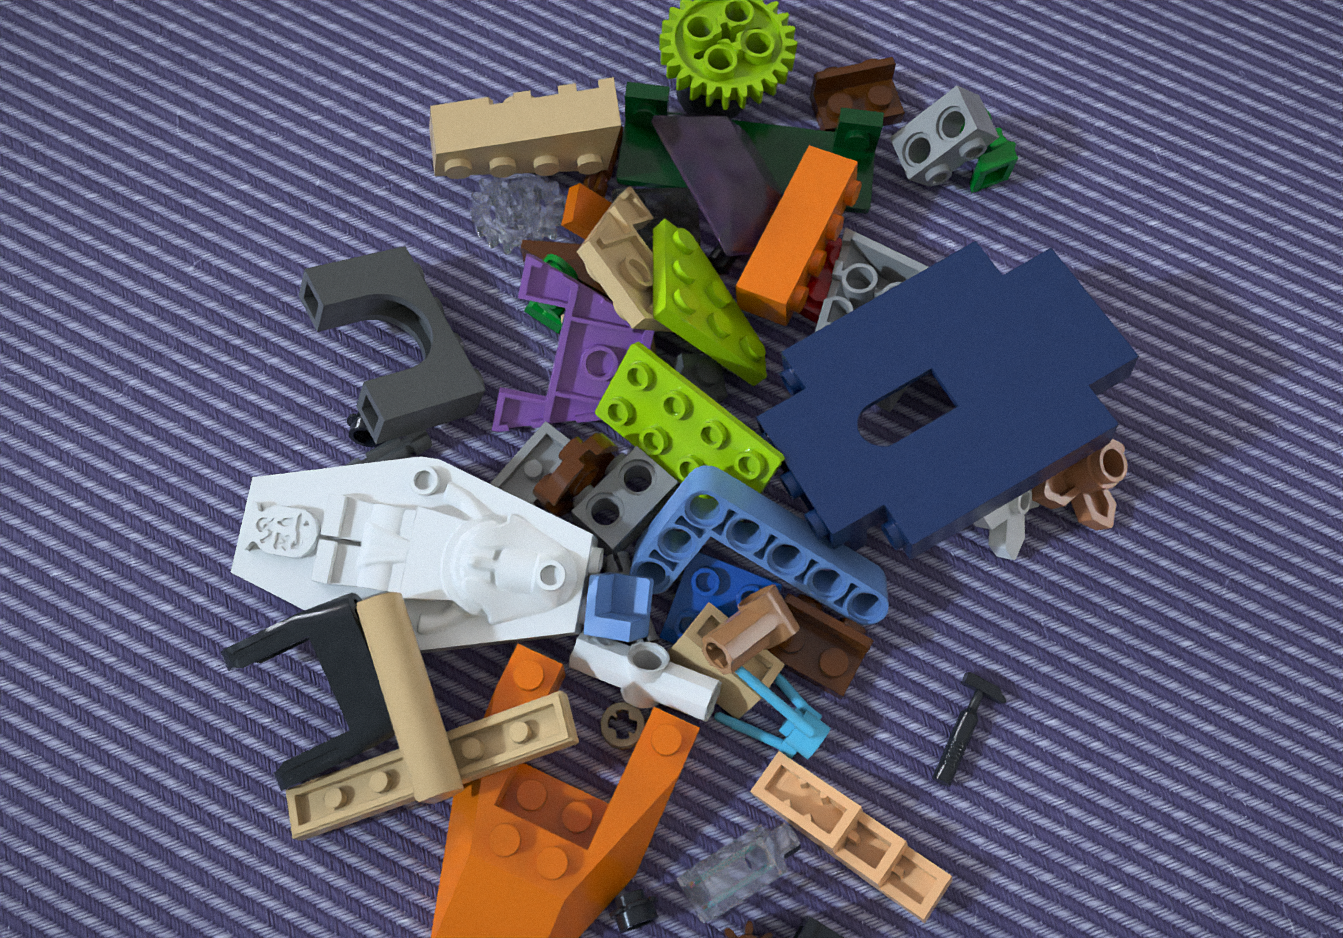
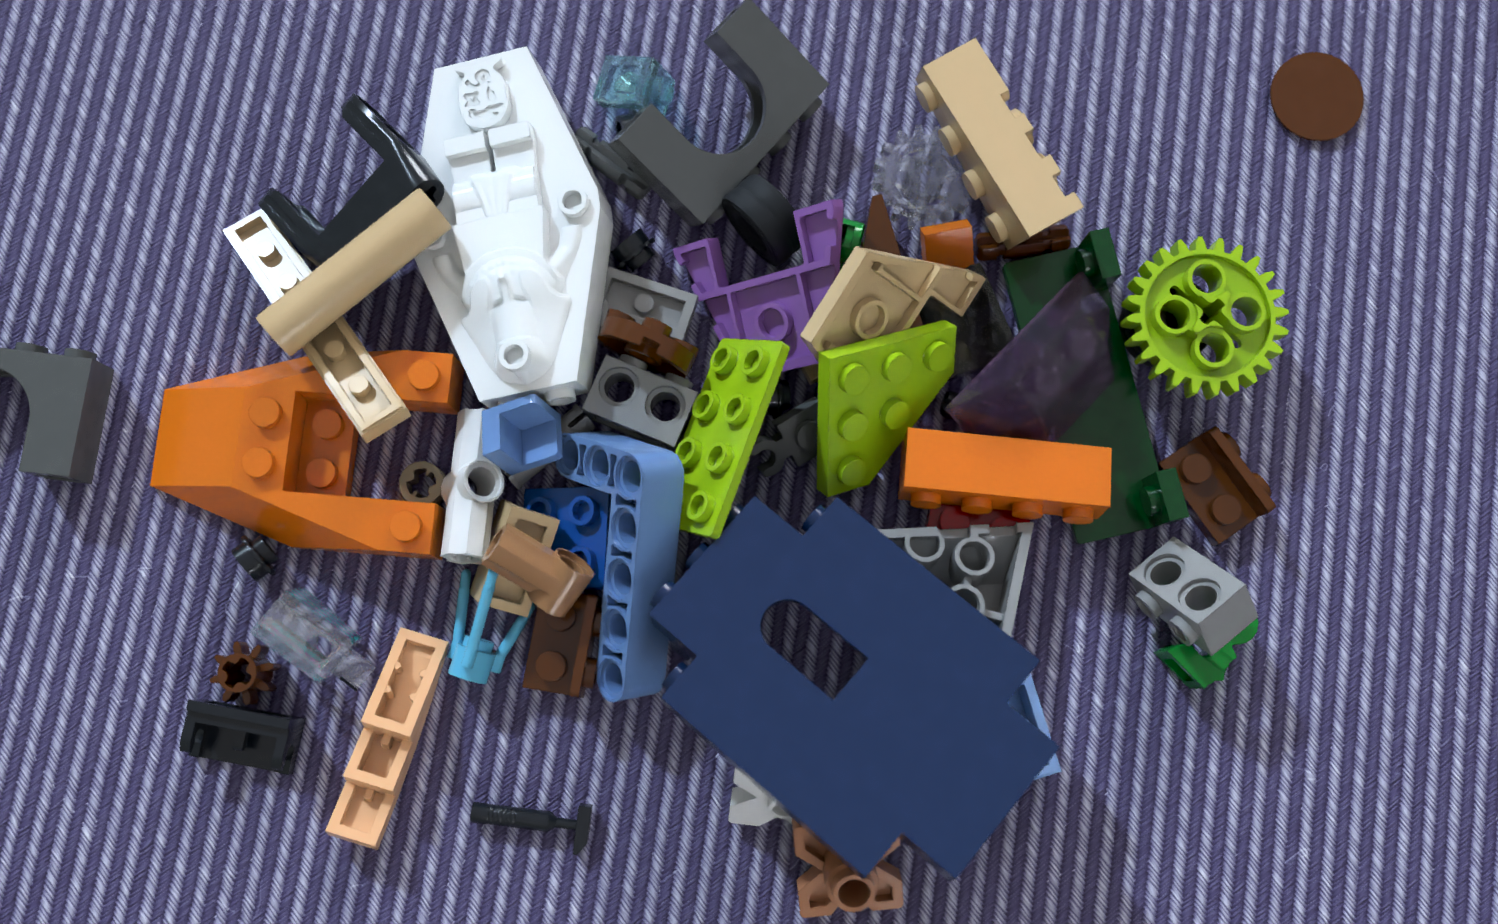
camera: 70 degrees right, 10 degrees up
none -> clear light blue bracket [593,55,675,117]
none -> black plate [611,228,655,272]
none -> black tyre [722,174,801,266]

